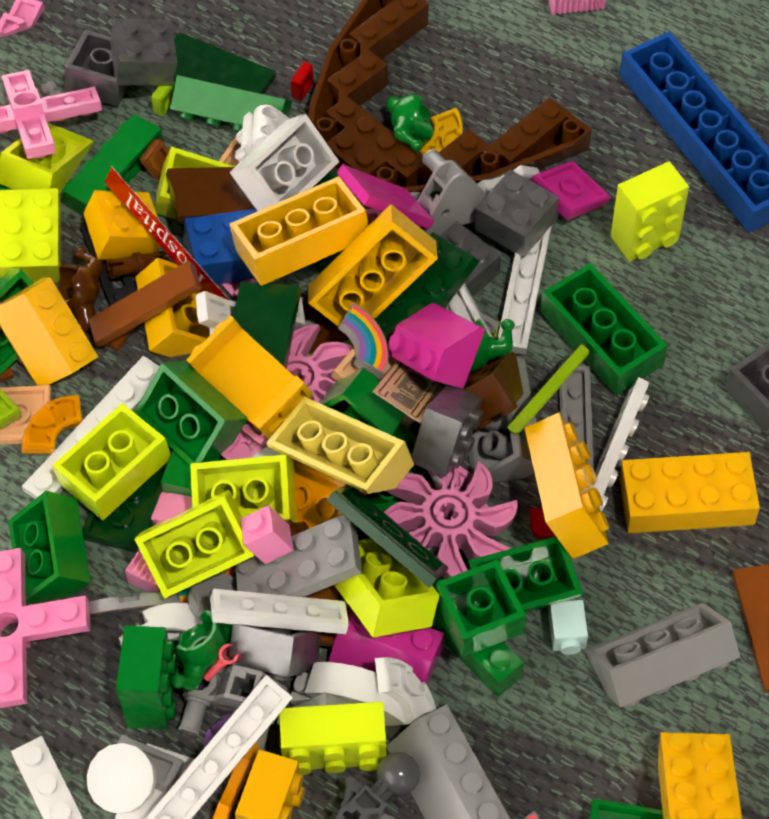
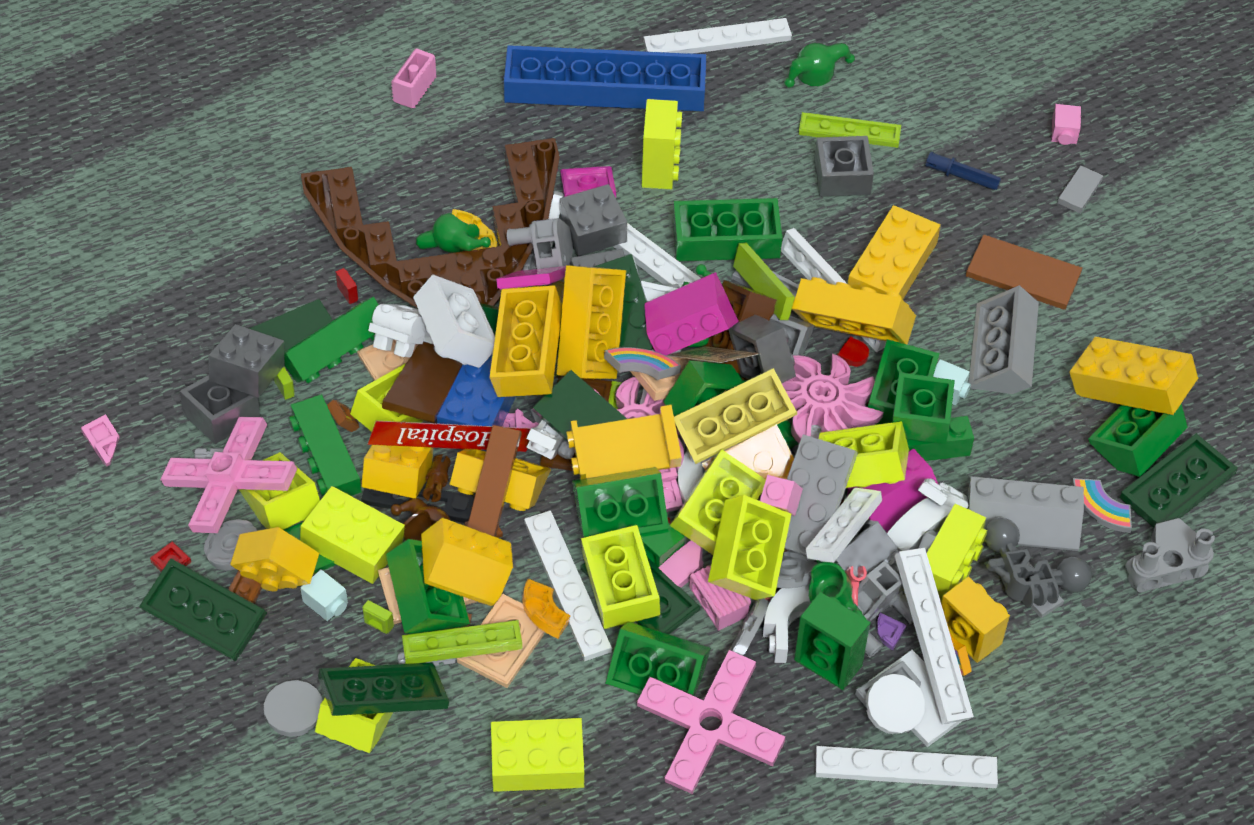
camera: 60 degrees left, 5 degrees down
dark green tile [326,484,449,588] -> none

